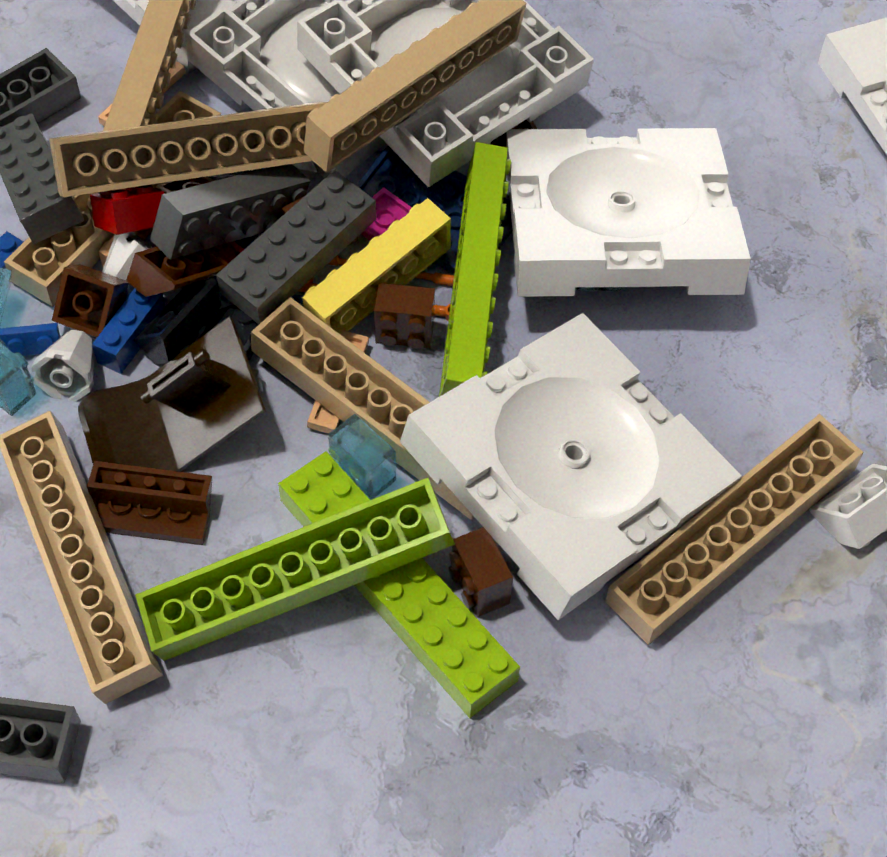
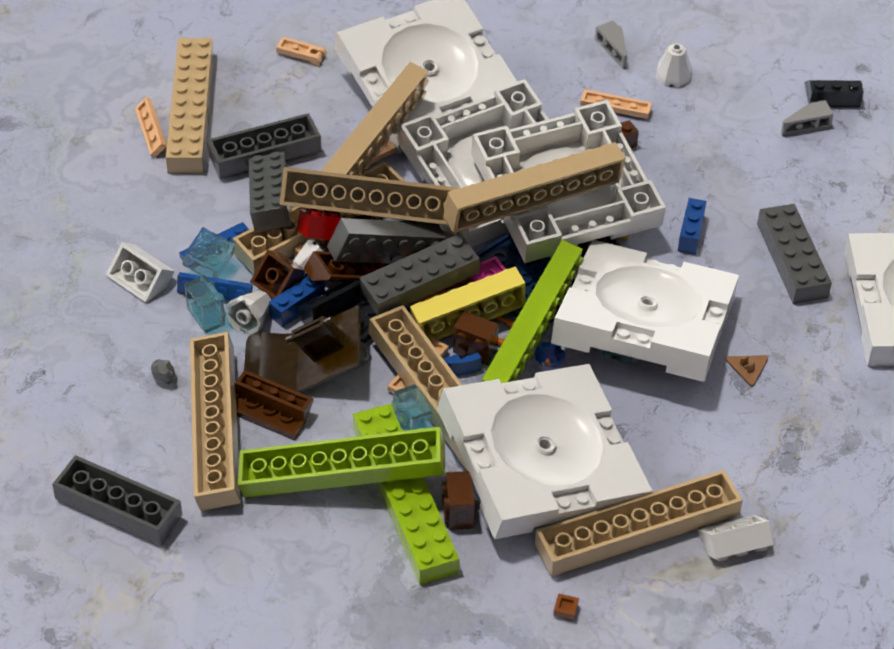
camera: 20 degrees right, 10 degrees down
none -> blue slope [444,353,482,376]
none -> clear blue head [535,342,565,367]
none -> dark orange plate [553,593,579,620]
none -> blue brick [678,198,707,255]
none -> medium nougat piece [726,355,768,386]
none -> dark grey brick [757,204,832,304]

